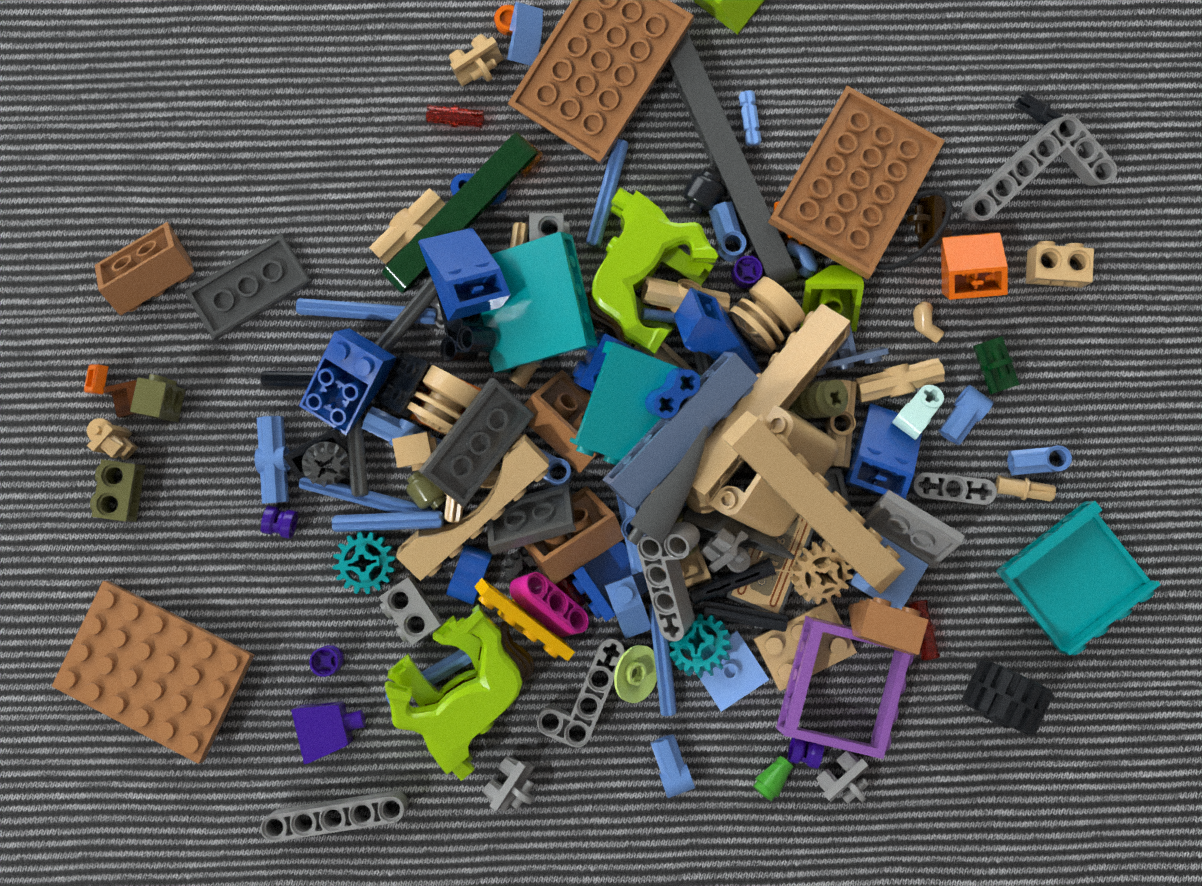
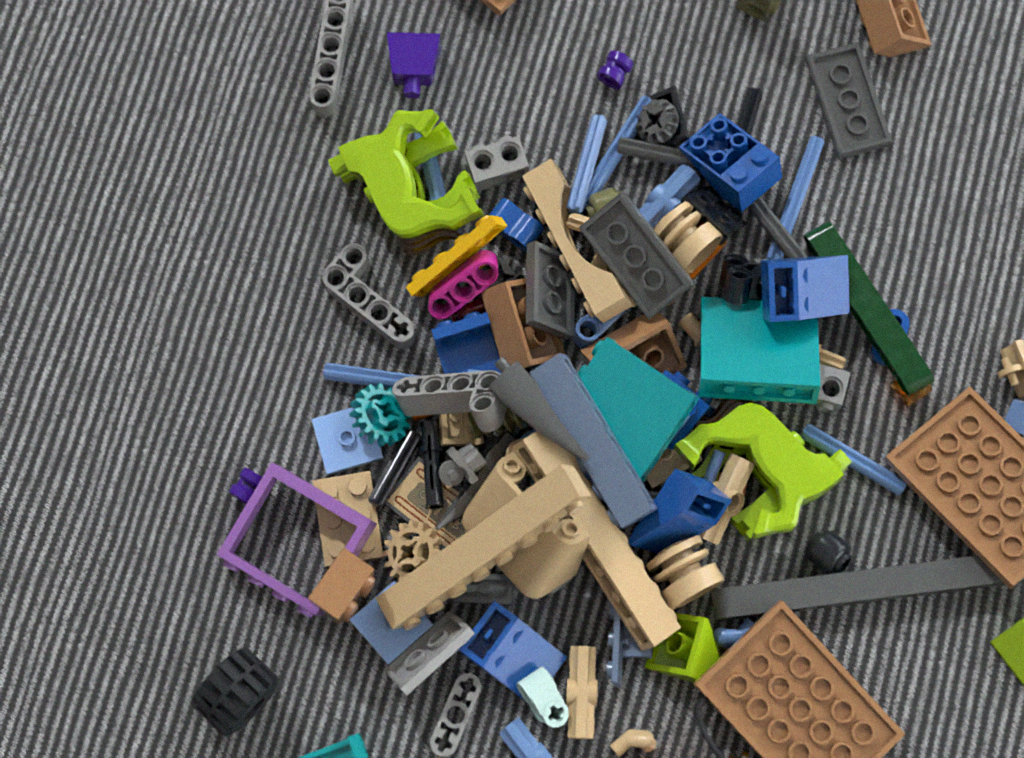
camera: 110 degrees right, 10 degrees down
medium blue piece [255,416,290,504] -> none
dark purple wheel [309,645,344,677] -> none
teal gear [332,532,397,594] -> none
tan piece [369,188,445,265] -> none
tan brick [392,432,438,471] -> none
clear red pin [426,104,484,128] -> none
light grey hips [483,756,535,811] -> none
medium blue slope [605,574,651,639] -> none
yellowish green dish [614,645,657,703] -> none
blue axle [645,368,701,419] -> none
medium blue piece [650,734,695,798] -> none
medium blue piece [708,202,746,262] -> none
dark purple wheel [731,255,763,289] -> none
light blue axle [739,90,761,147] -> none
bright green cone [753,756,794,802] -> none
olive piece [788,380,848,419] -> none
light grey hips [816,751,869,804] -> none
tan piece [825,380,857,468] -> none
clear red pin [908,599,940,660] -> none

